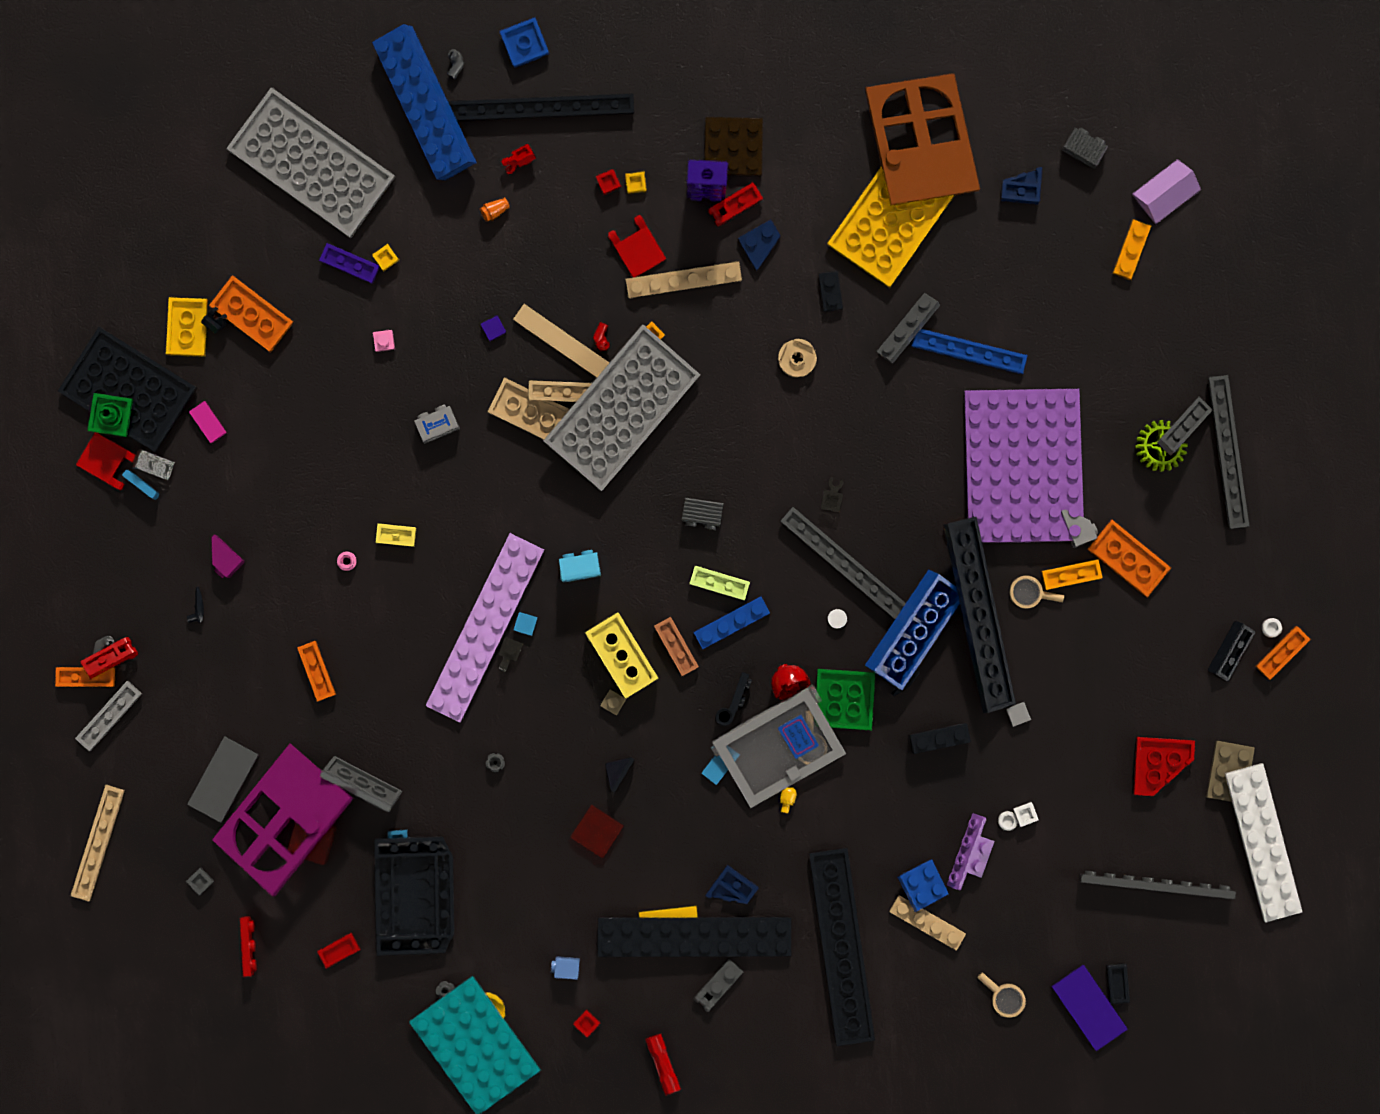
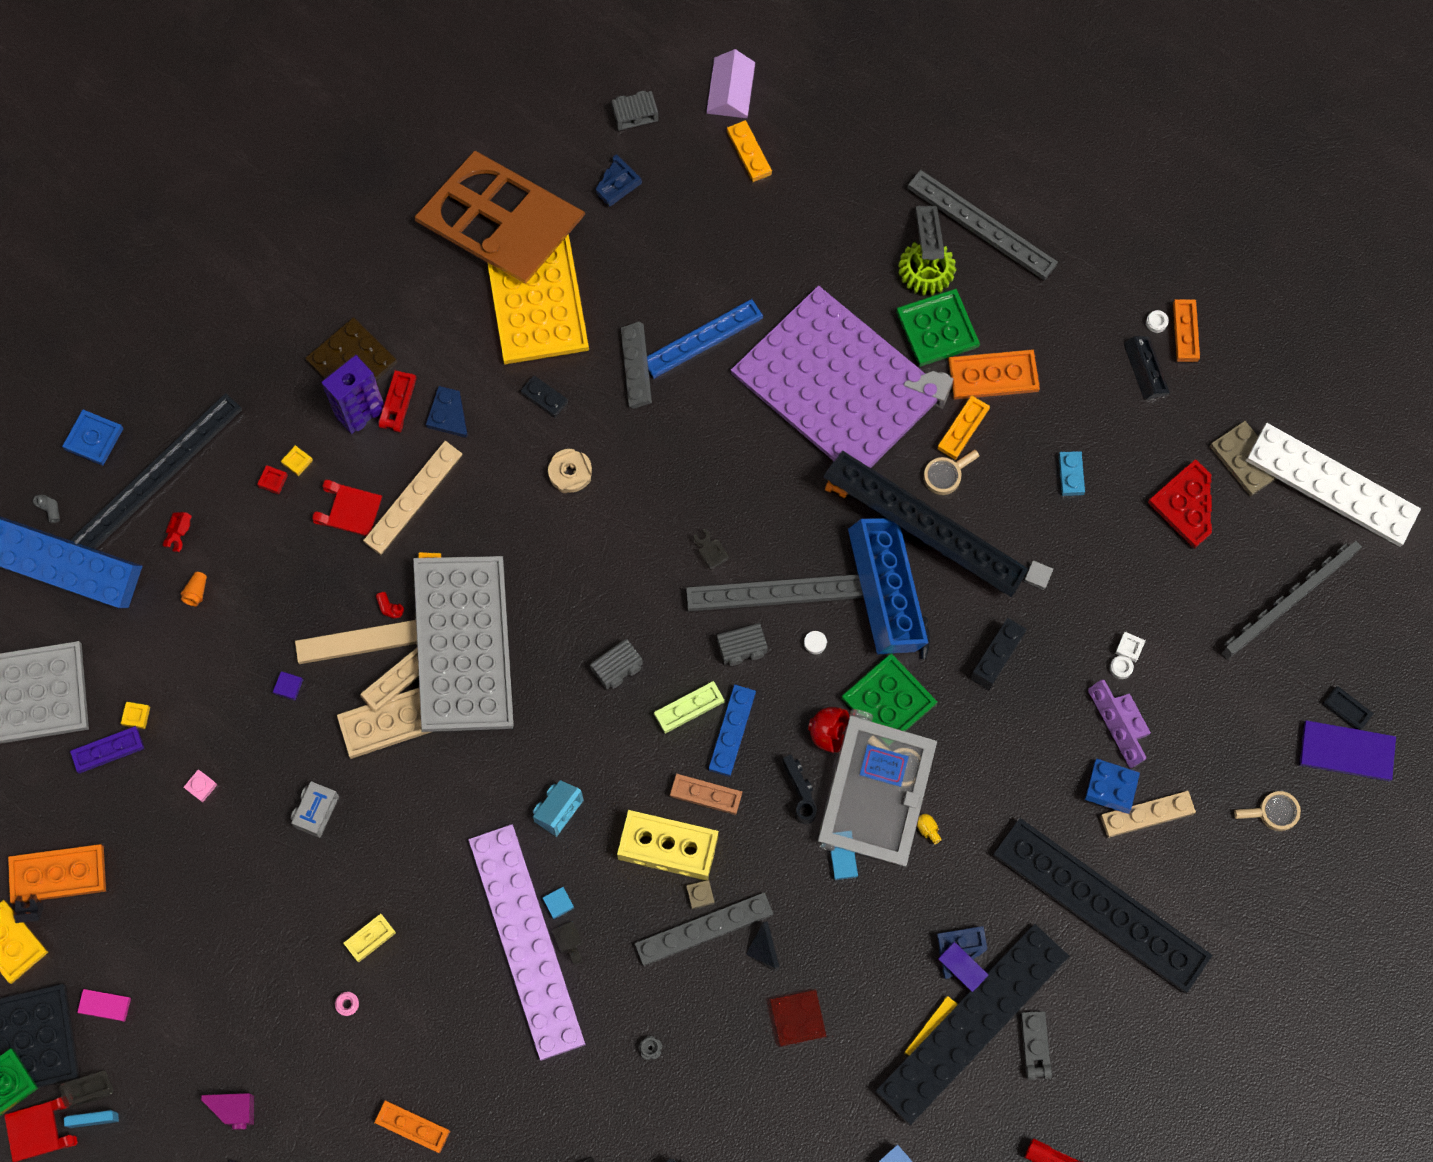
camera: 40 degrees left, 15 degrees down
none -> dark grey plate [635,893,773,966]
none -> dark grey brick [717,623,768,666]
none -> green plate [896,289,980,367]
none -> dark purple tile [938,942,988,992]
none -> dark azure plate [1059,451,1085,496]

